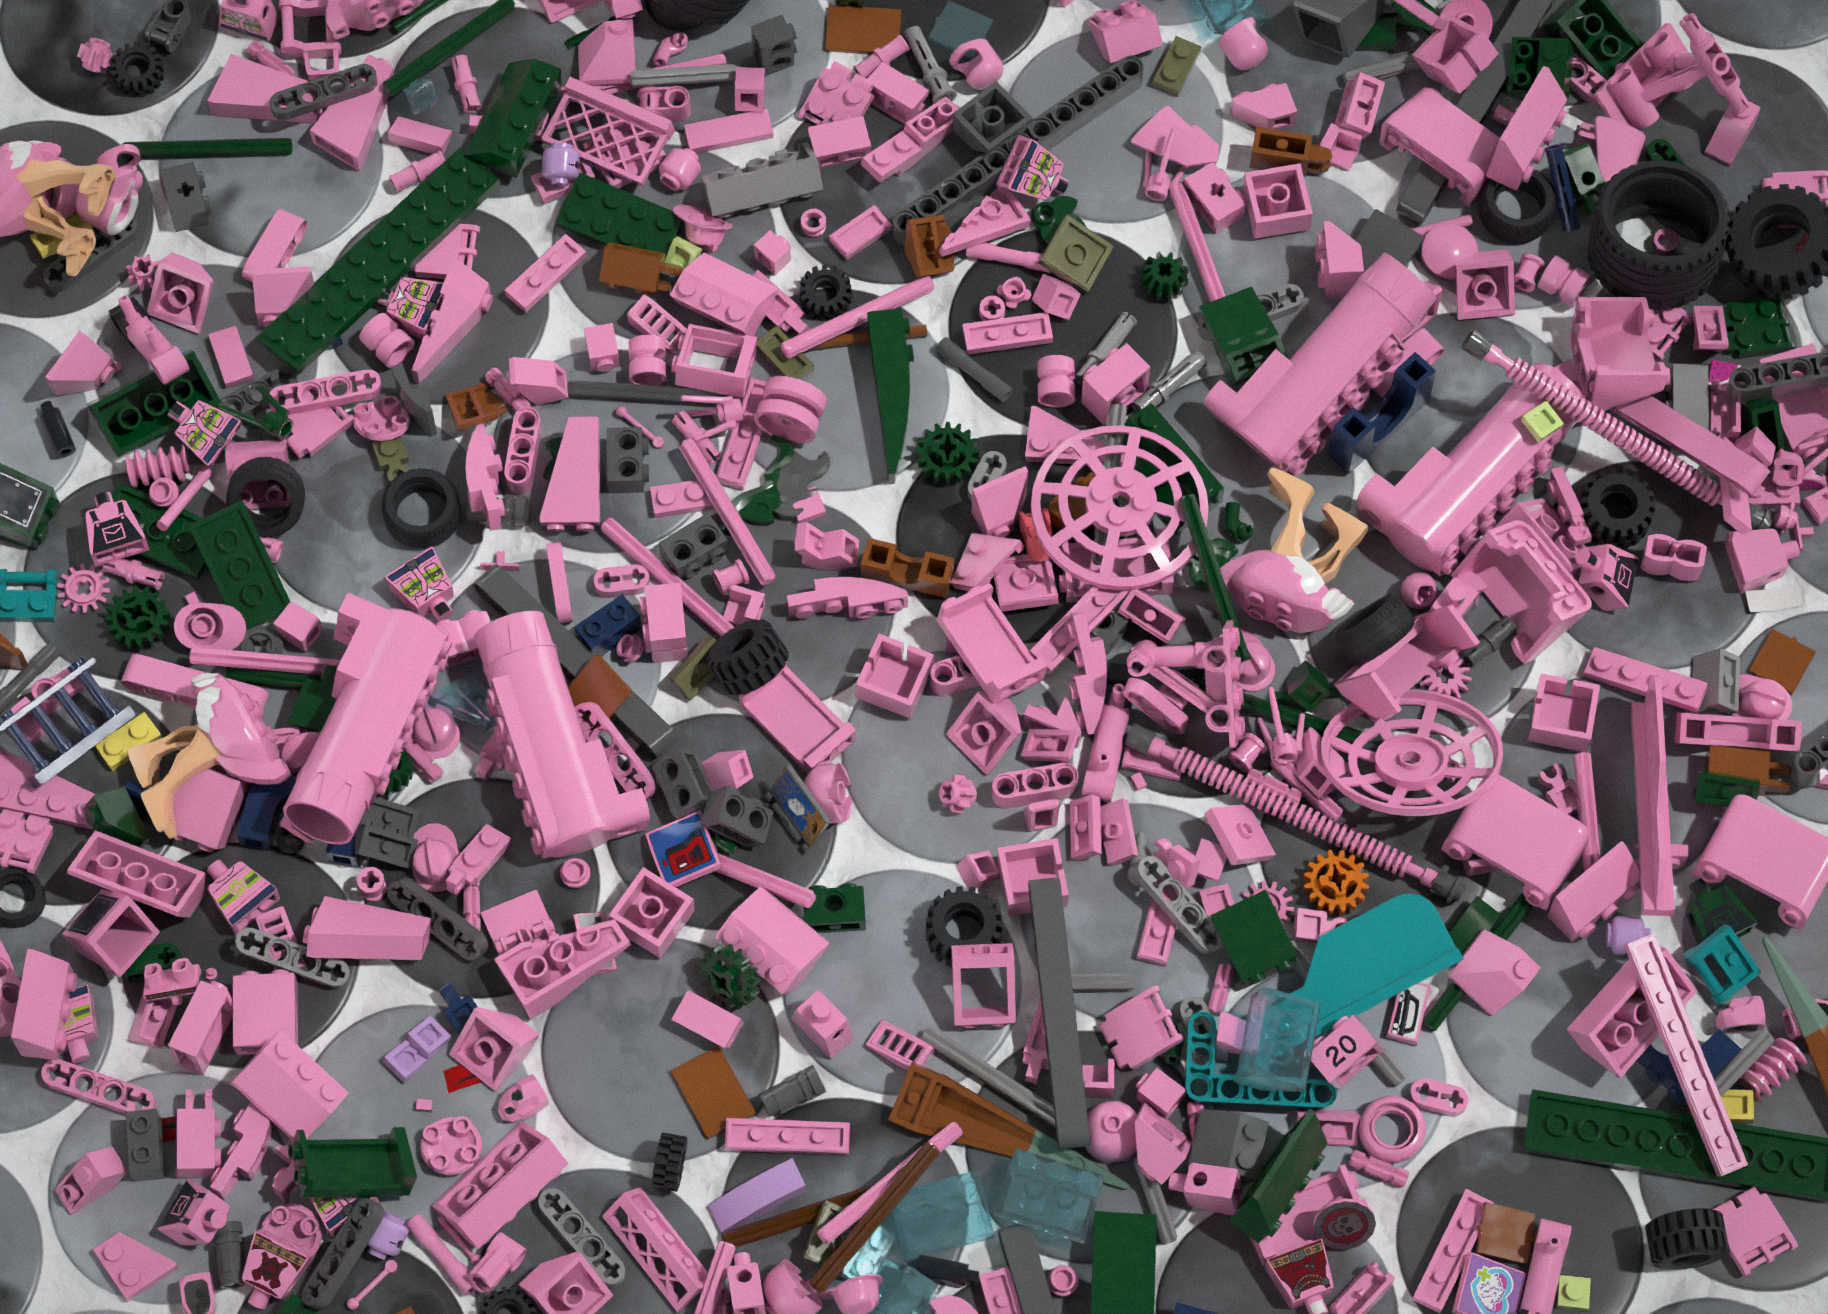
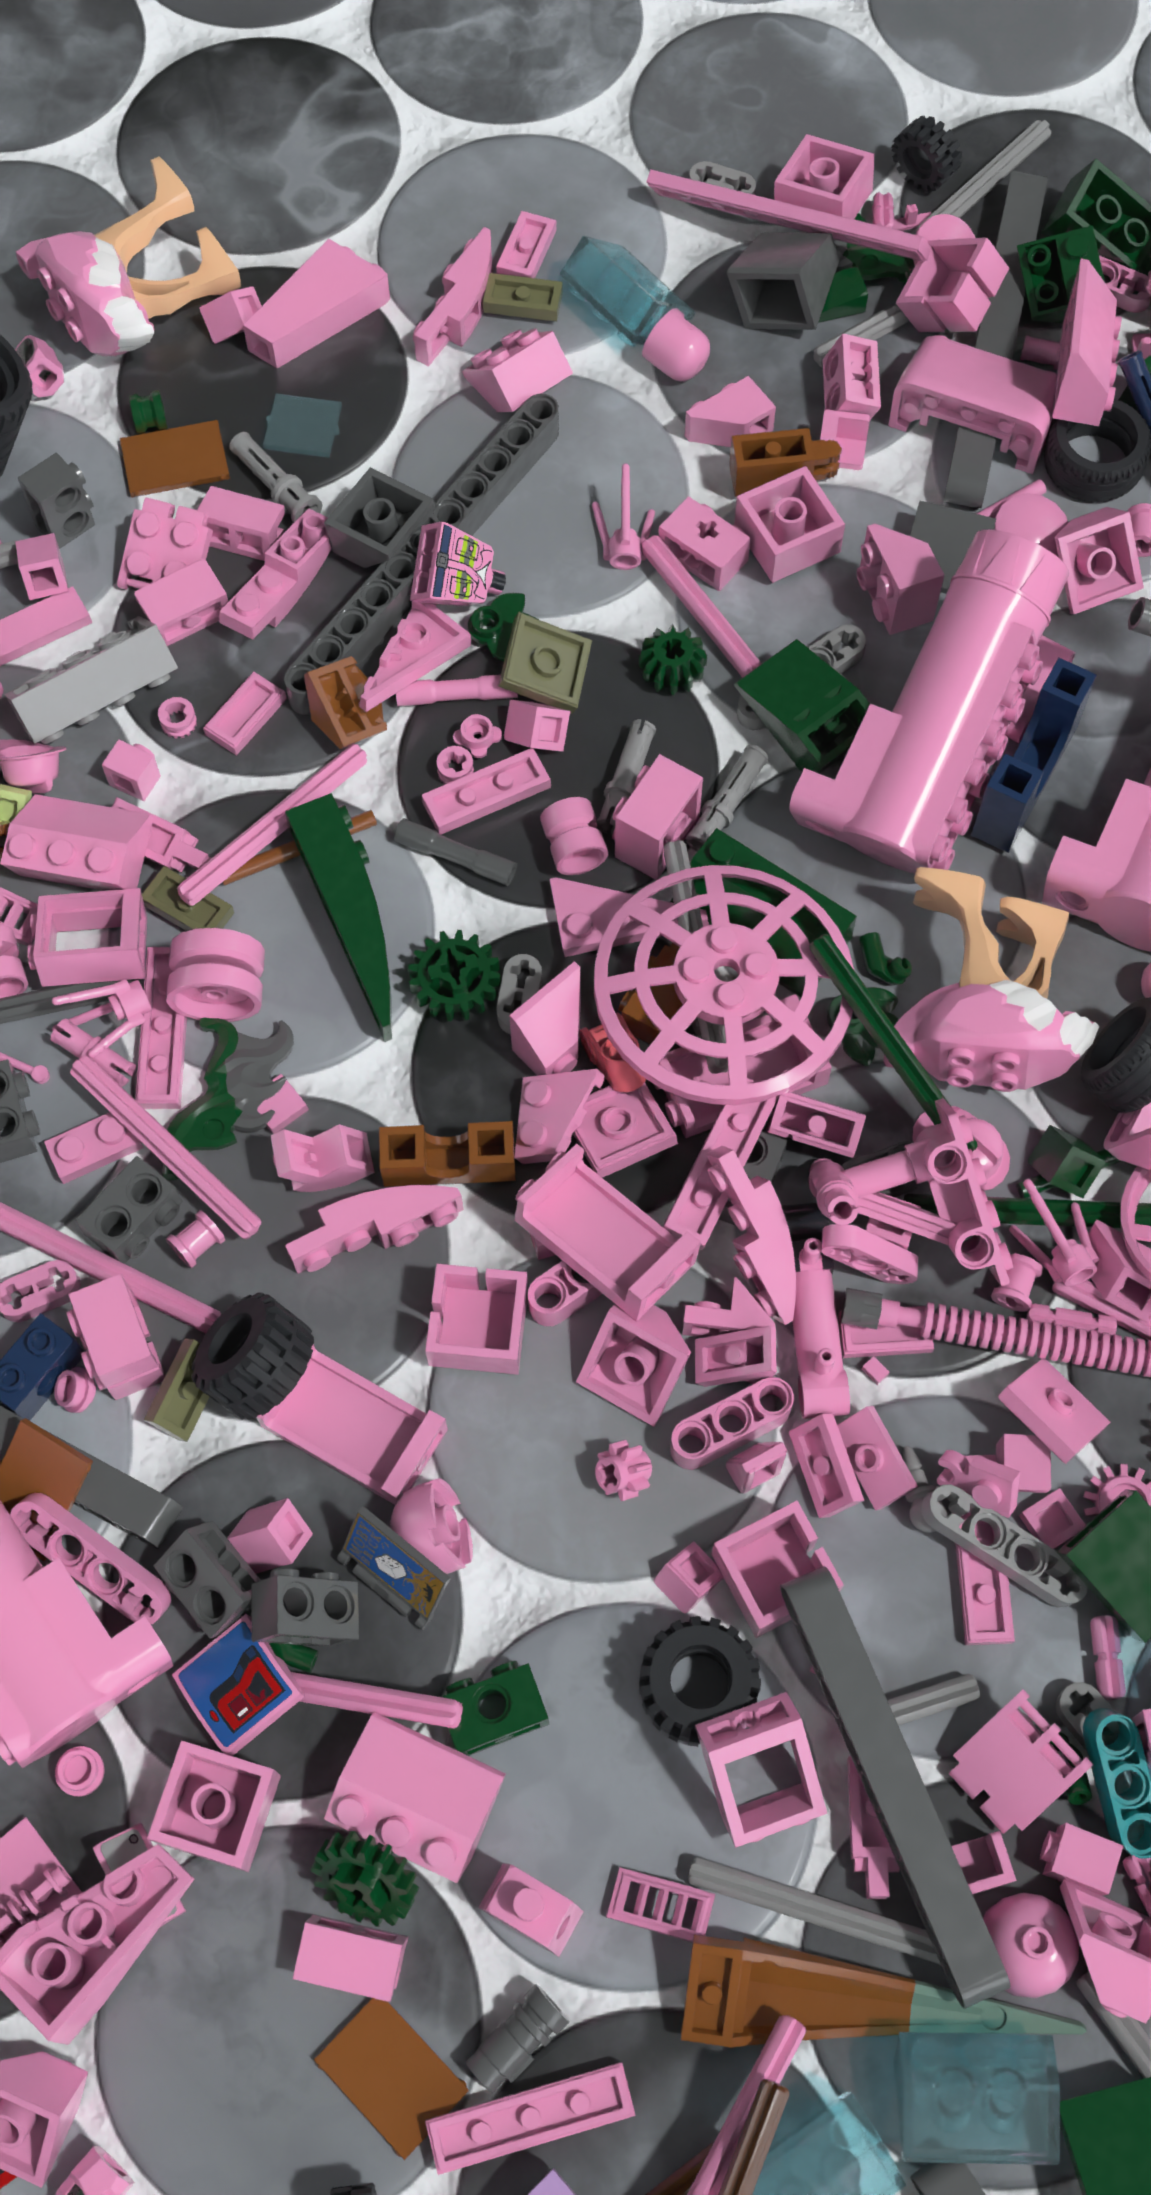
camera: 15 degrees left, 0 degrees up
bright pink panel [723,584,765,626] -> none
black tyre [800,264,852,321] -> none
bright pink pin [853,35,910,79] -> none
bright pink helmet [949,38,1004,90] -> none
bright pink panel [1131,106,1219,167] -> none
olive plate [1152,36,1202,97] -> none

